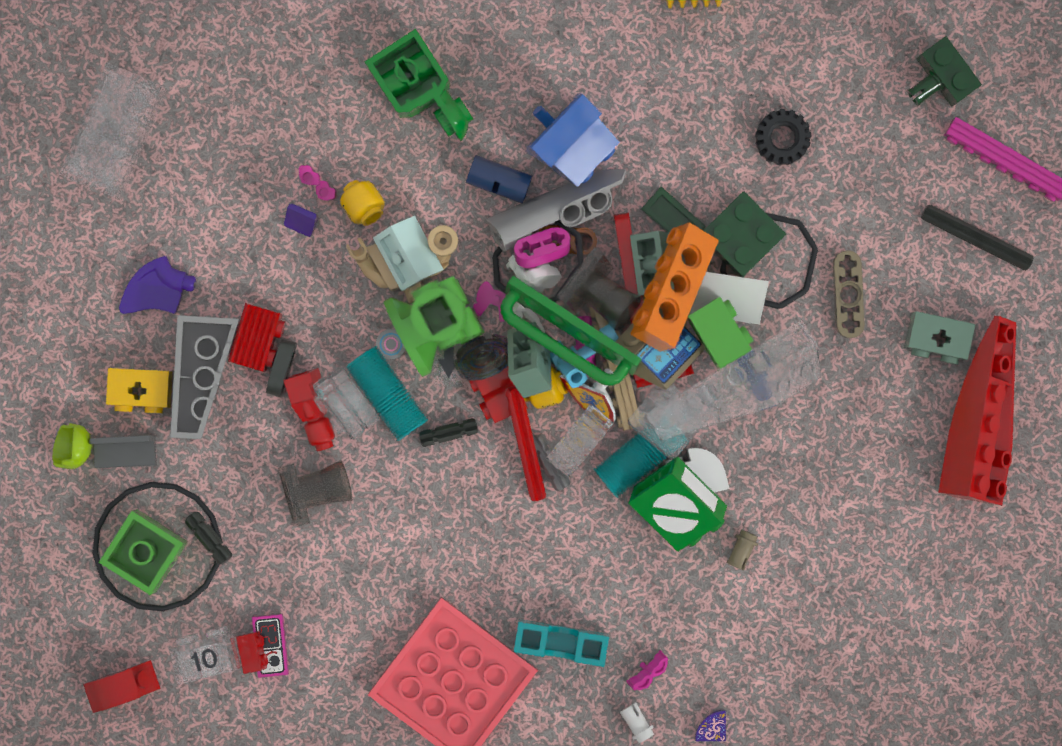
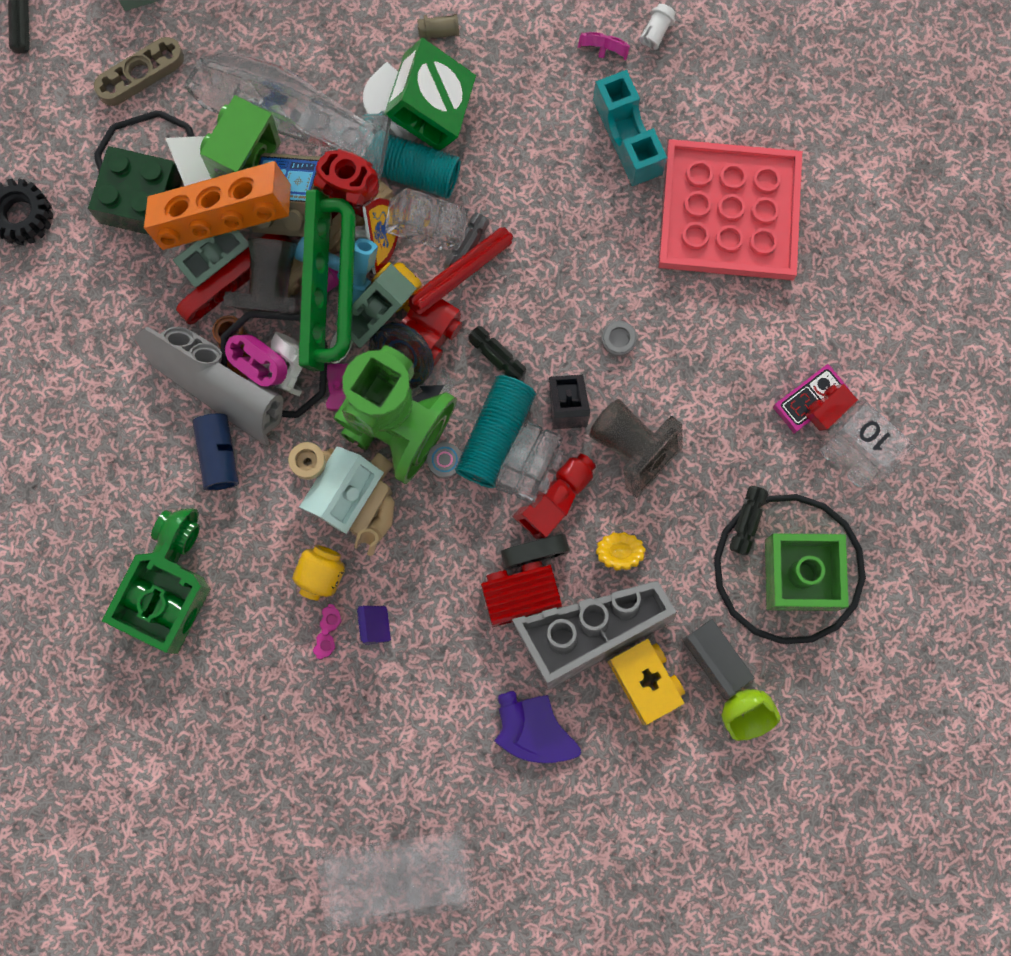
camera: 120 degrees left, 10 degrees down
red brick [83,660,161,713] -> none
piece [525,93,620,187] -> none
dark green tile [641,187,706,233] -> none
none -> red piece [314,149,379,217]
none -> black slope [549,375,590,429]
none -> yellow piece [596,532,646,570]
none -> light grey tile [602,321,637,356]

